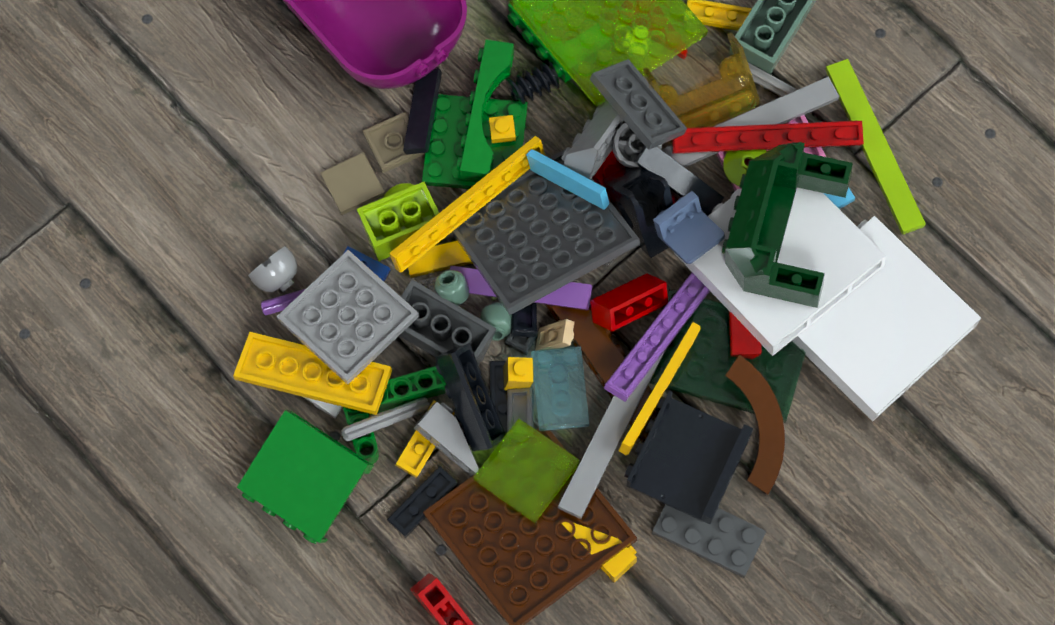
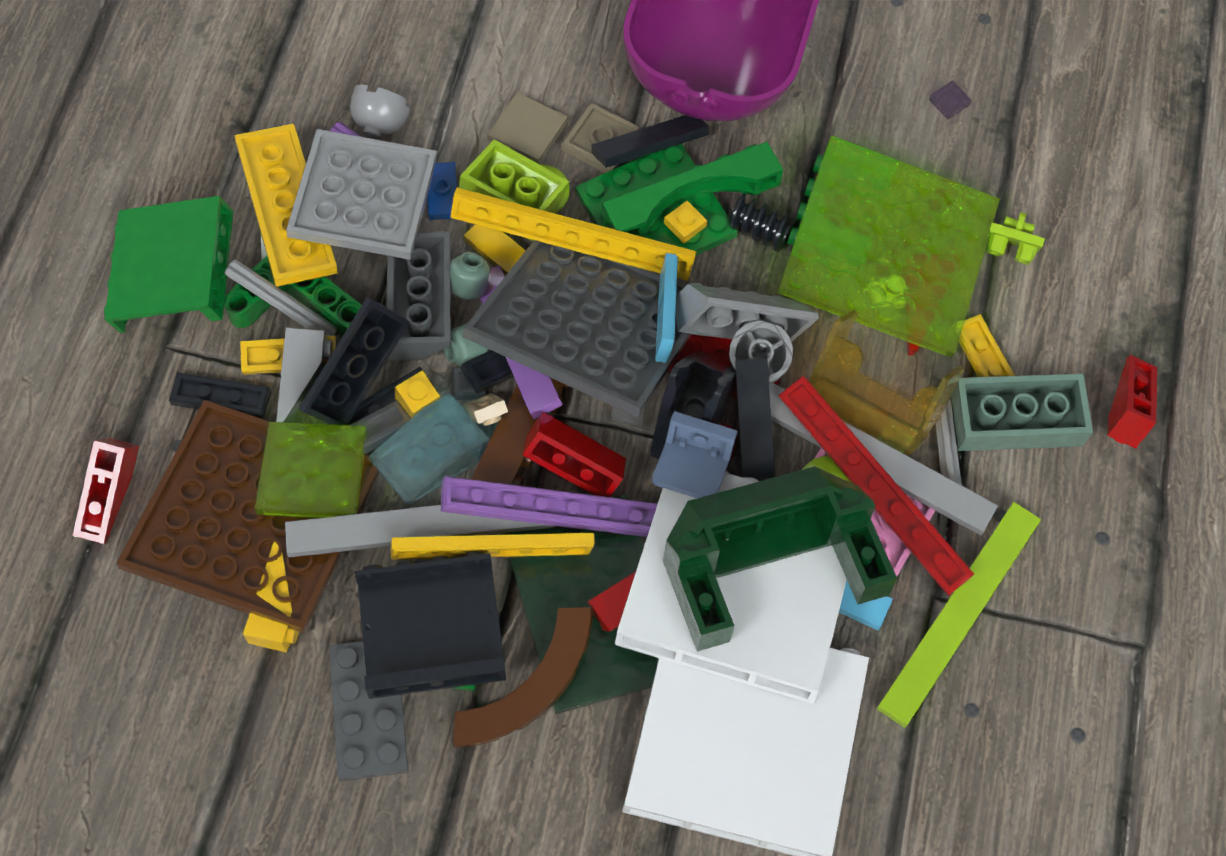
camera: 50 degrees right, 5 degrees down
dark grey plate [590,59,687,150] -> none

